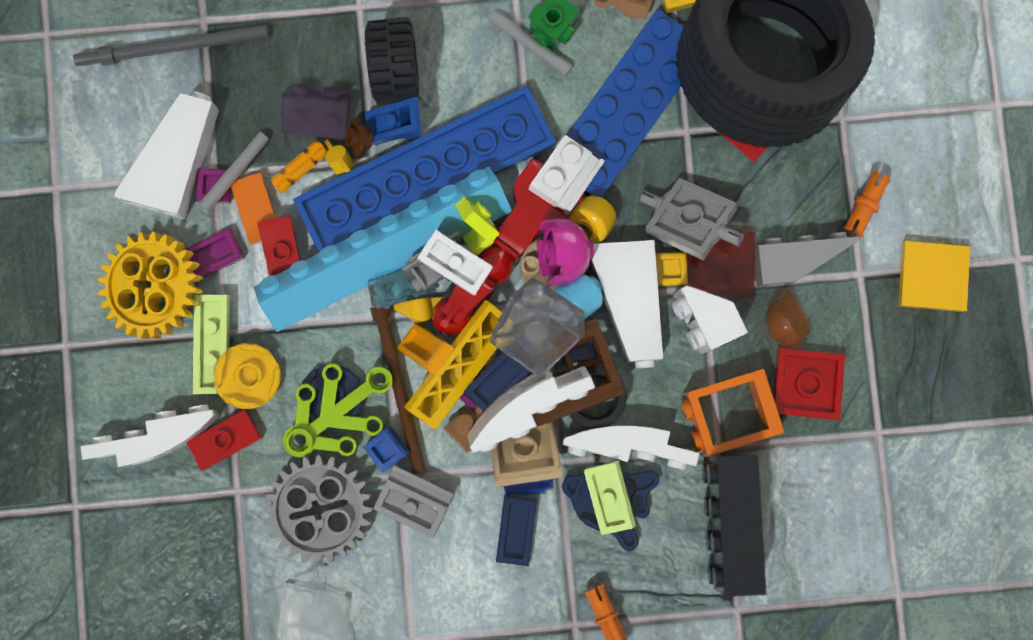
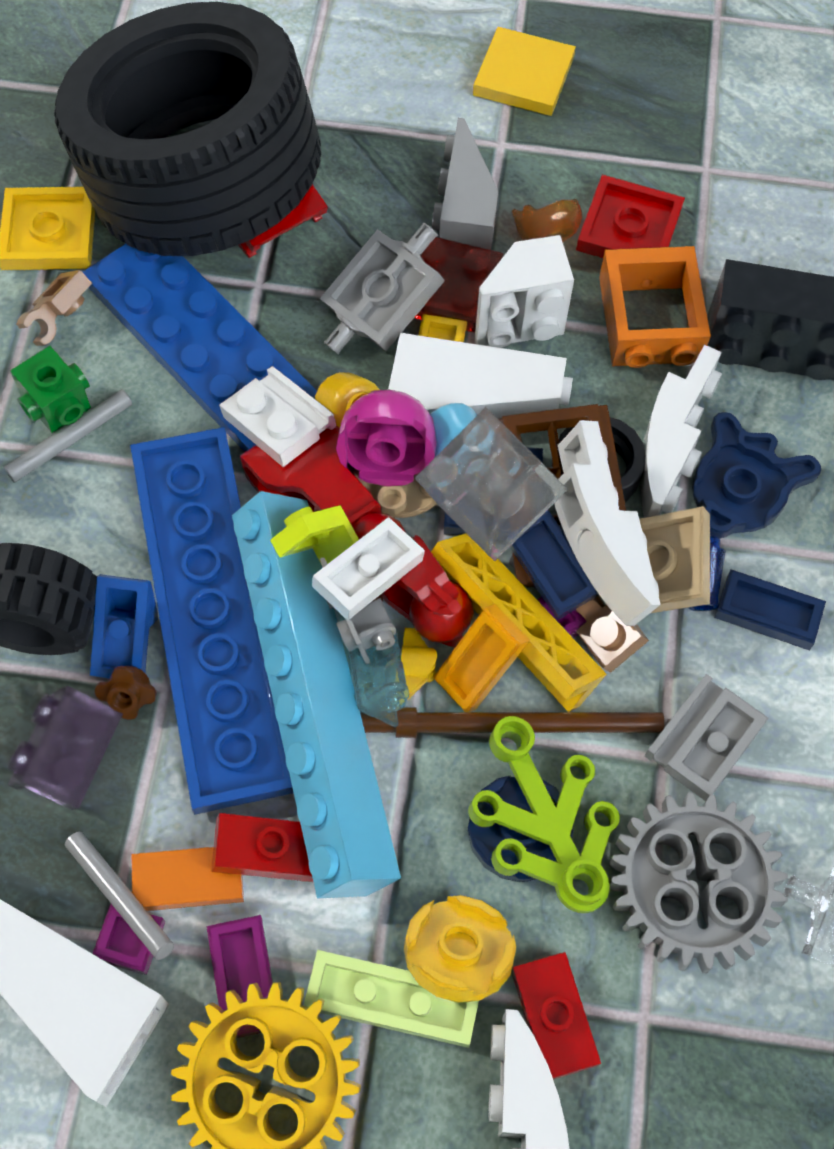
camera: 75 degrees left, 20 degrees down
light orange axle [271,140,327,193] -> none
yellow piece [324,139,355,176] -> none
blue tile [363,426,410,473] -> none
yellowish green plate [584,461,636,535] -> none
orange pin [842,171,891,239] -> none

